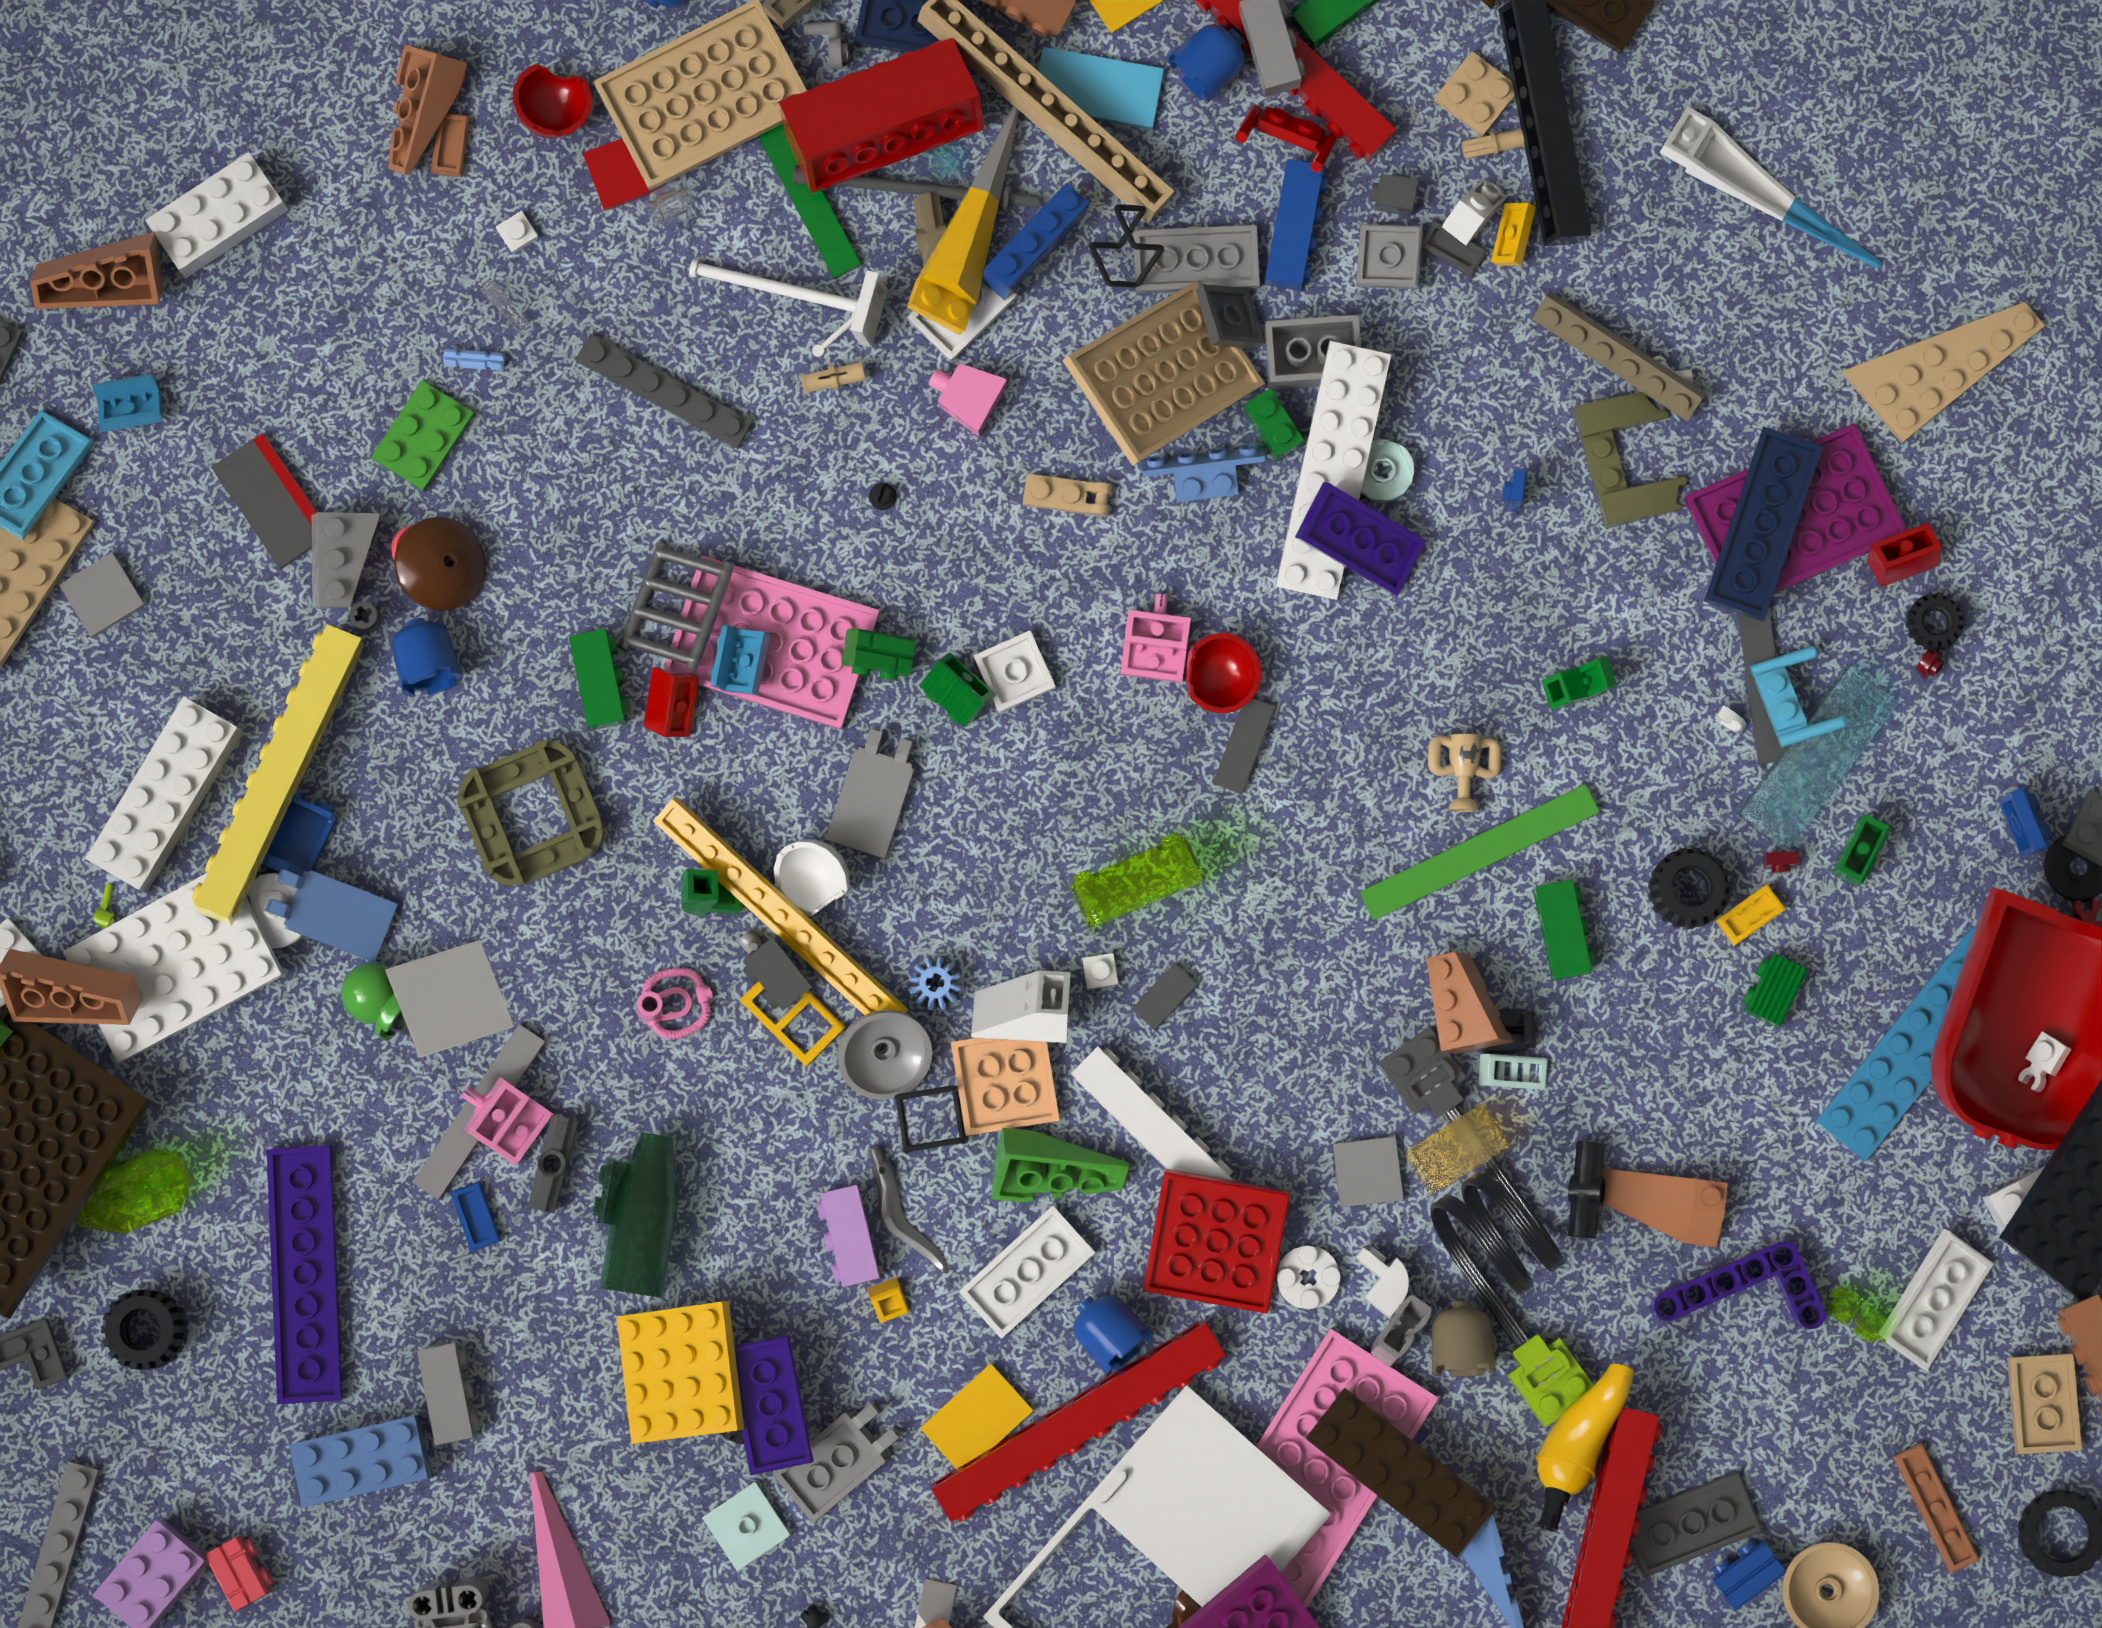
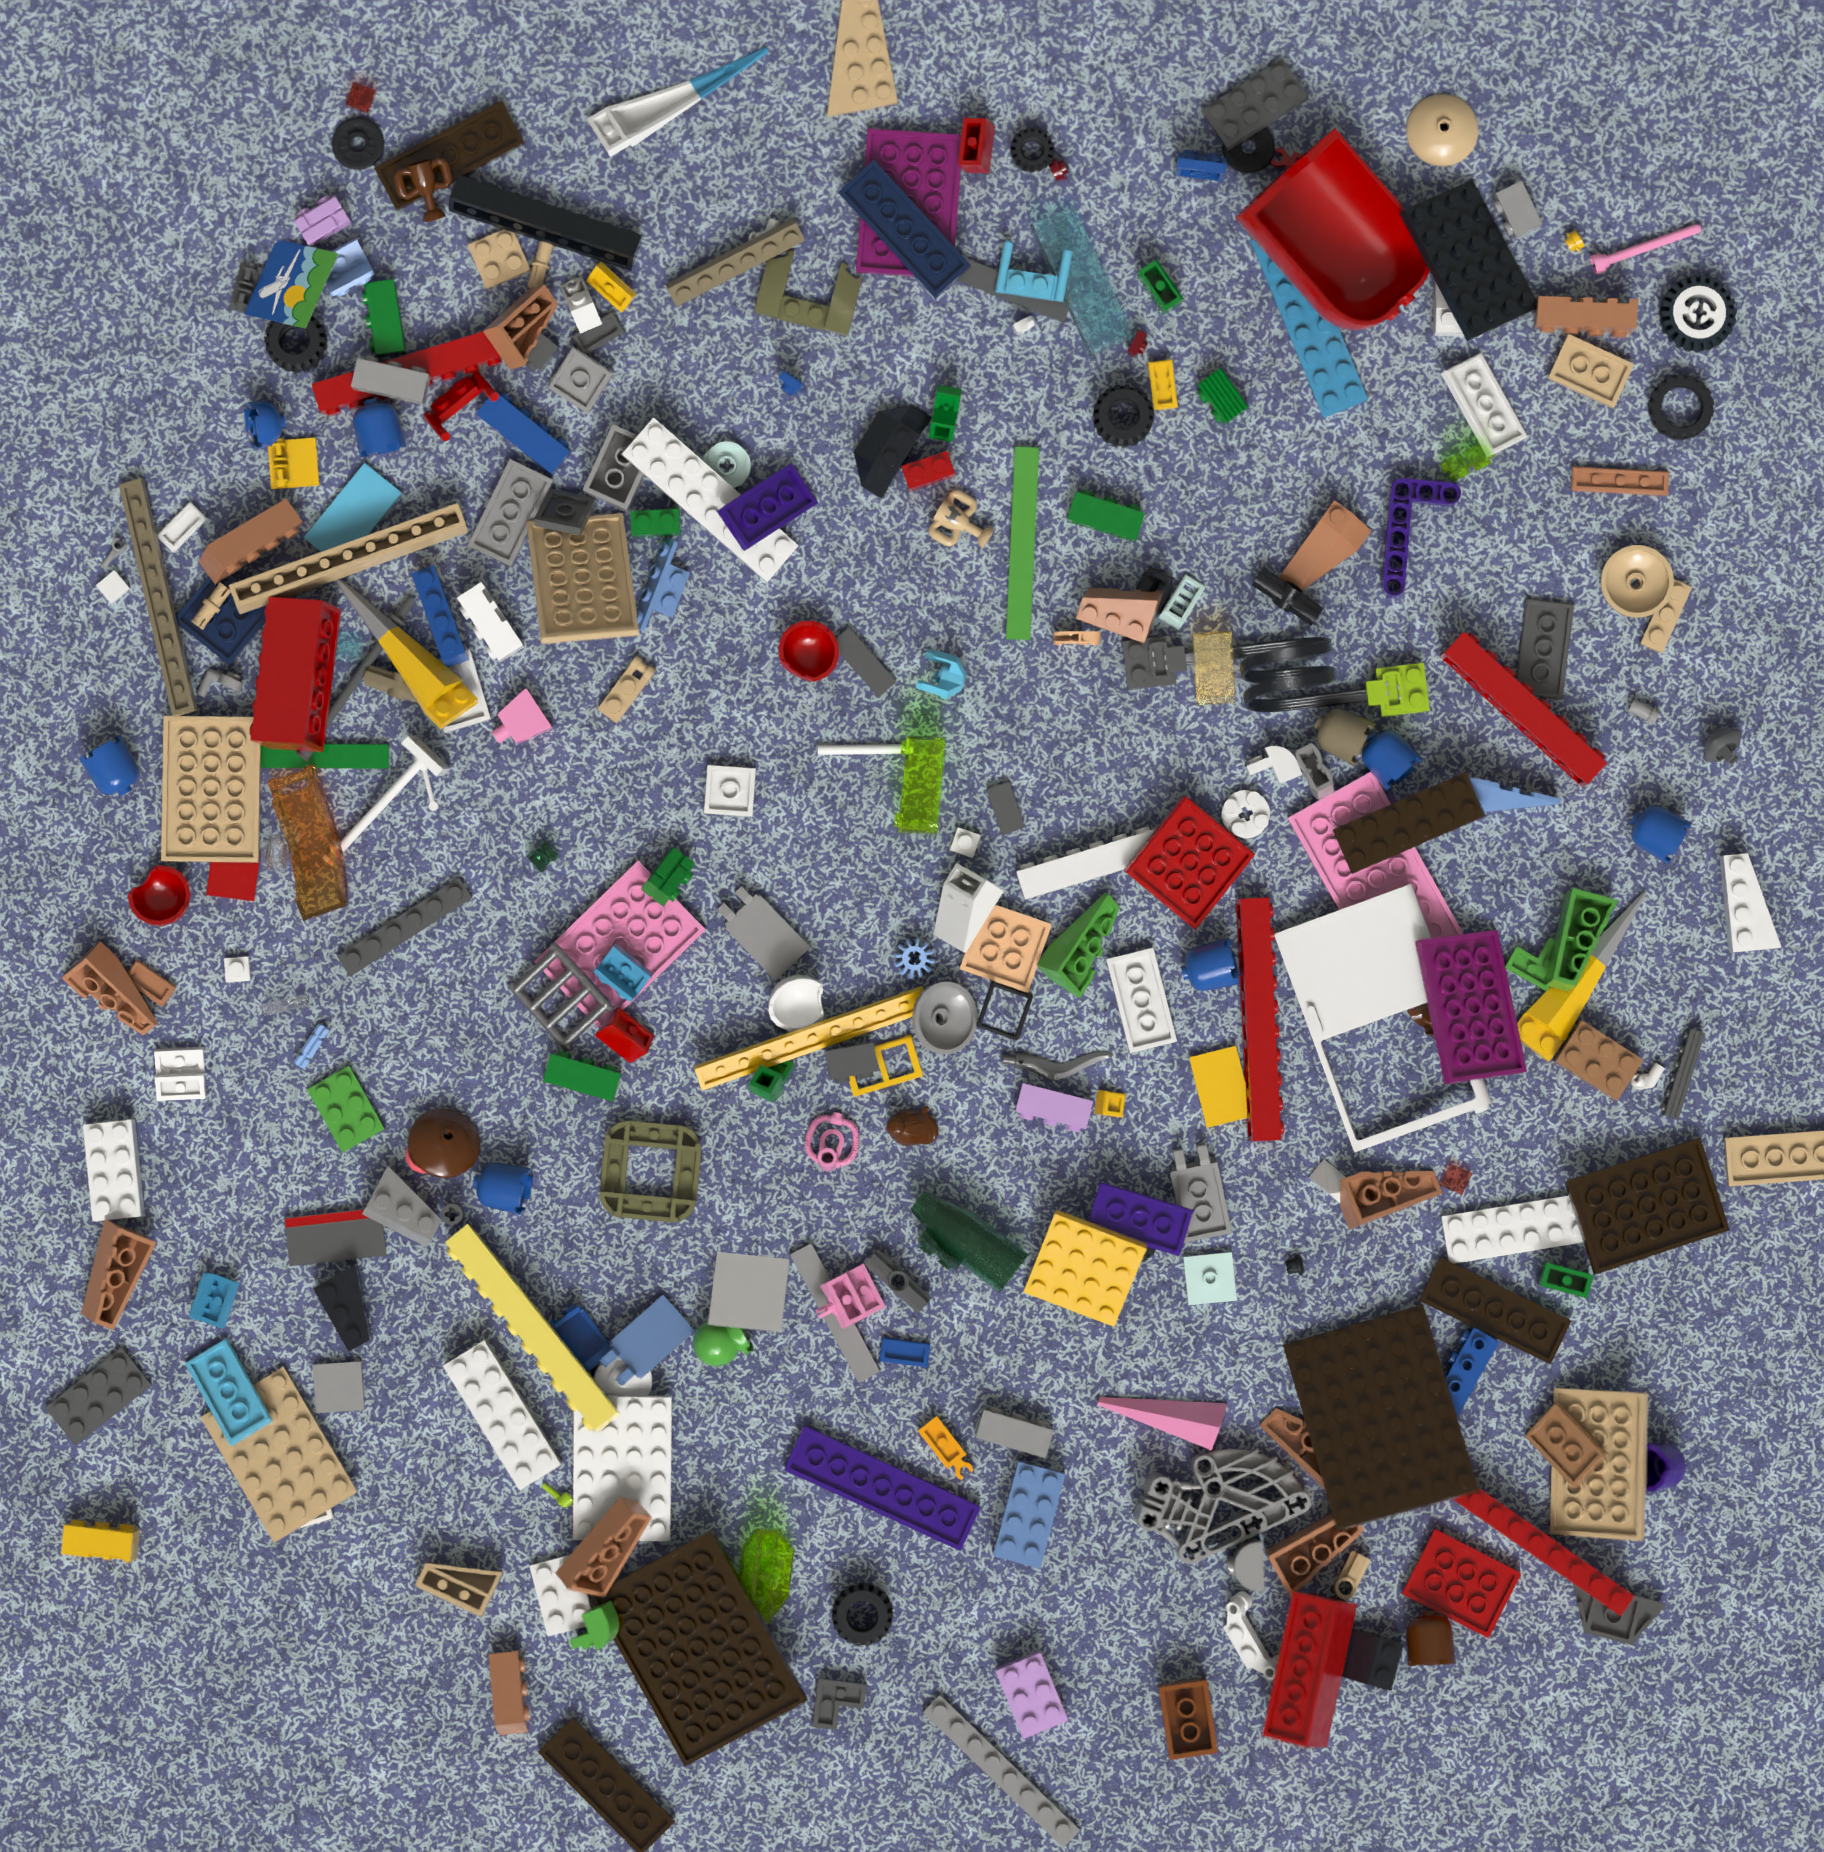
camera: 65 degrees left, 5 degrees up
coral brick [204,1535,273,1612] -> none
light grey hand [738,930,763,954] -> none
tan pin [801,361,866,394] -> none
black piece [869,483,897,510] -> none
green brick [919,652,996,727] -> none
black piece [1089,204,1164,288] -> none
bright pink plate [1120,594,1191,683] -> none
light grey tile [1332,1137,1404,1207] -> none
yellow animal [1535,1363,1634,1532] -> none
blue brick [1709,1539,1786,1611] -> none
white plate [2018,1031,2071,1092] -> none
none -> white slope [154,1047,206,1101]
none -> clear orange windscreen [268,764,348,921]
none -> black wedge [313,1264,373,1352]
none -> white wedge [457,582,524,663]
none -> nougat wedge [483,284,558,370]
none -> clear green wheel [526,839,560,873]
none -> white bar [818,744,915,755]
none -> black wedge [853,405,932,499]
none -> reddish brown hair [886,1106,939,1146]
none -> red brick [901,451,955,492]
none -> medium azure piece [916,650,967,700]
none -> light orange plate [918,1415,974,1480]
none -> light nougat piece [1053,631,1101,645]
none -> blue cylinder [1361,729,1423,791]

